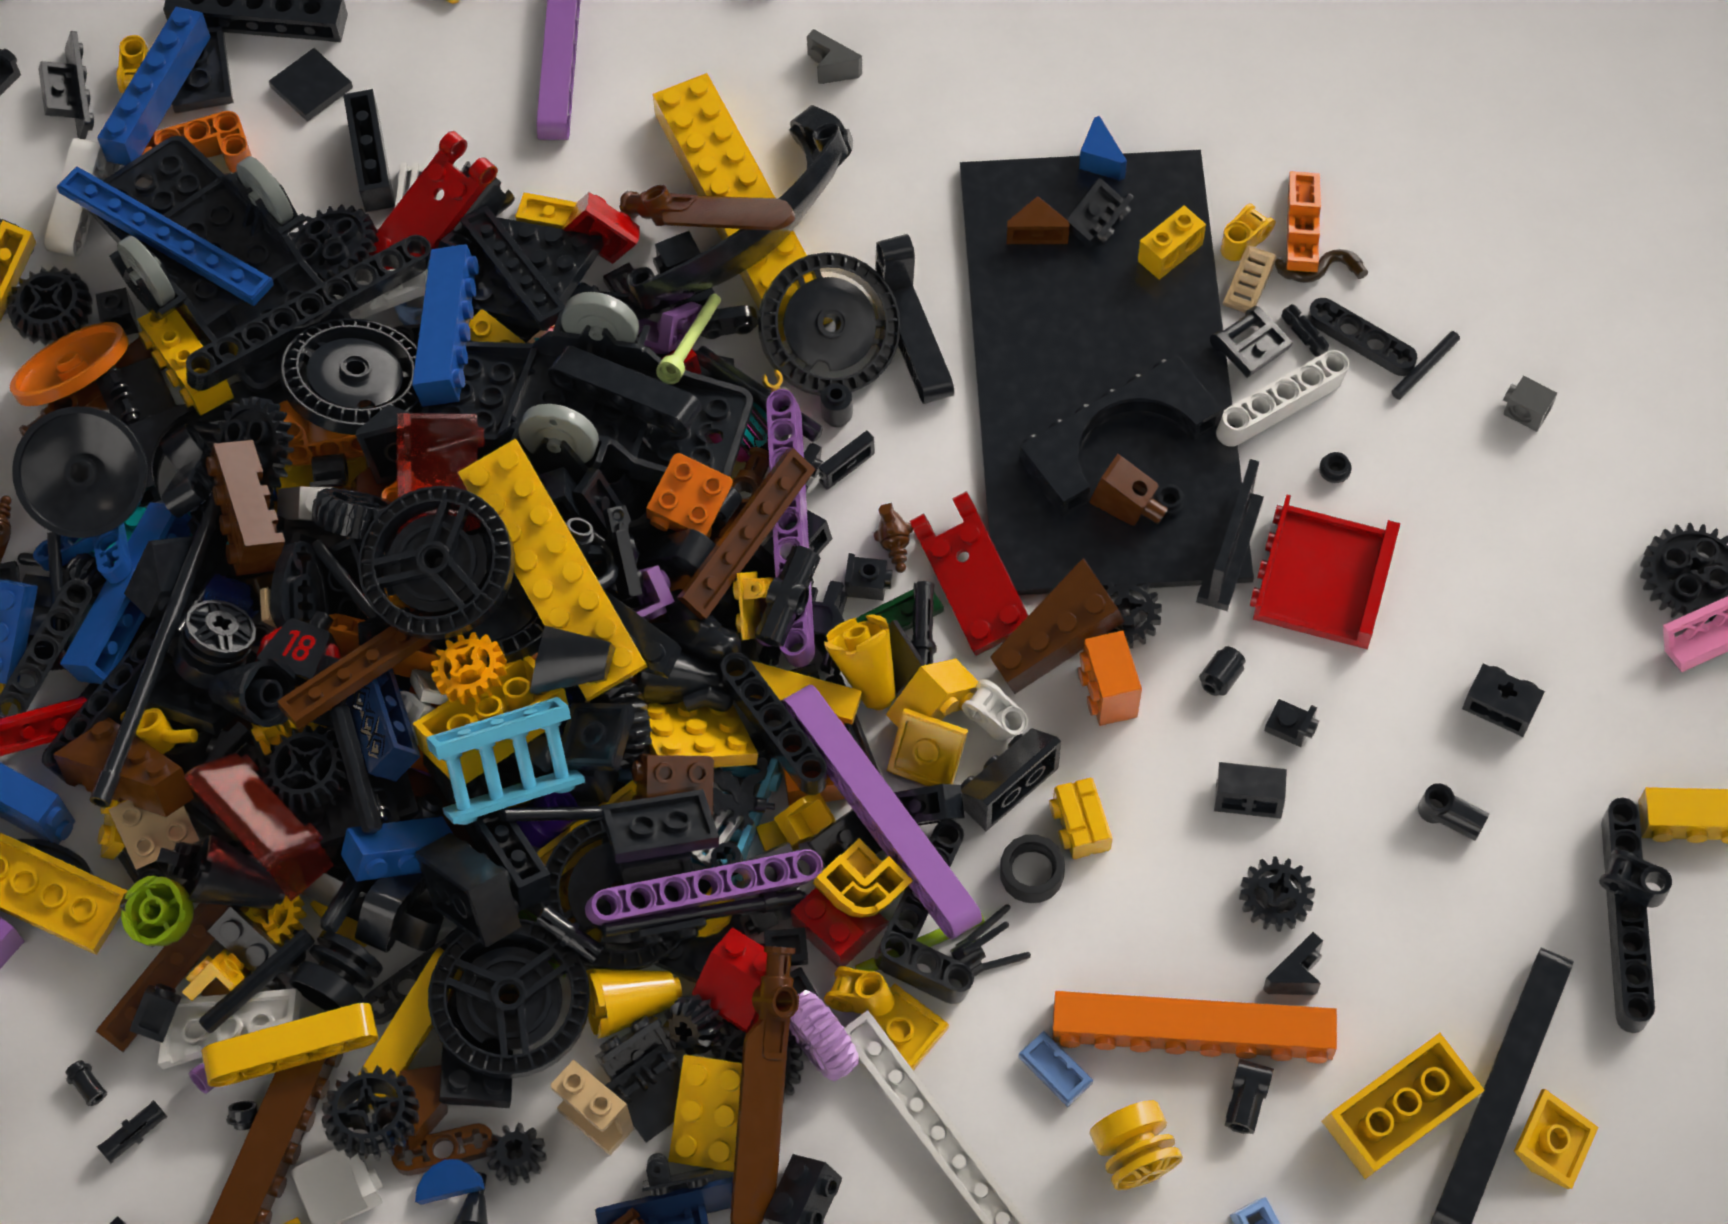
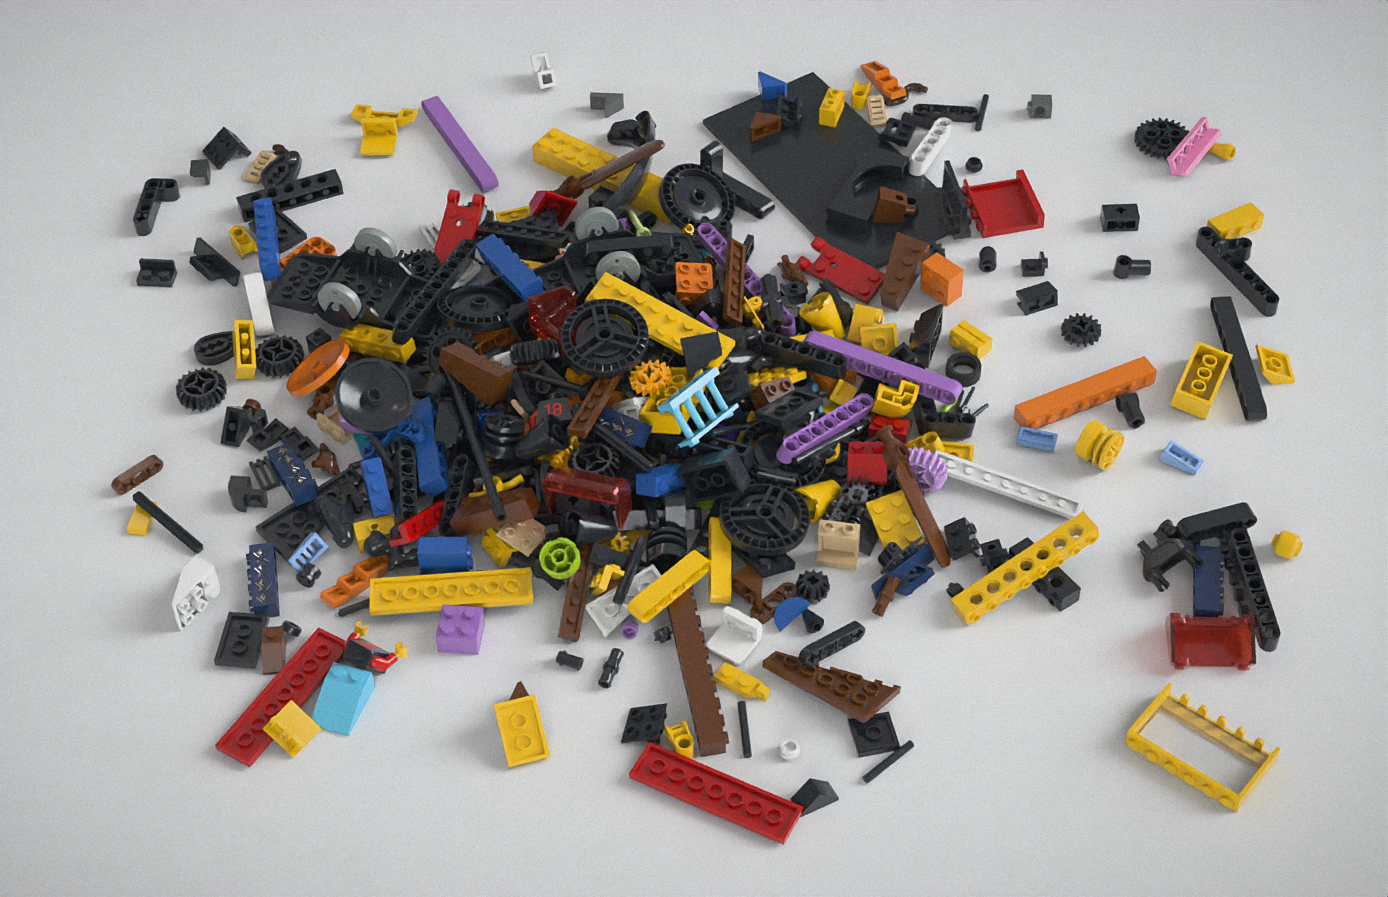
camera: 30 degrees left, 15 degrees down
blue tile [57,166,274,306] -> none
black bracket [129,983,182,1043] -> none
black tile [268,48,353,122] -> none
black gear [321,1065,420,1162] -> none
black brick [343,89,395,212] -> none
white piece [962,679,1028,741] -> none
black slope [1263,932,1323,995] -> none

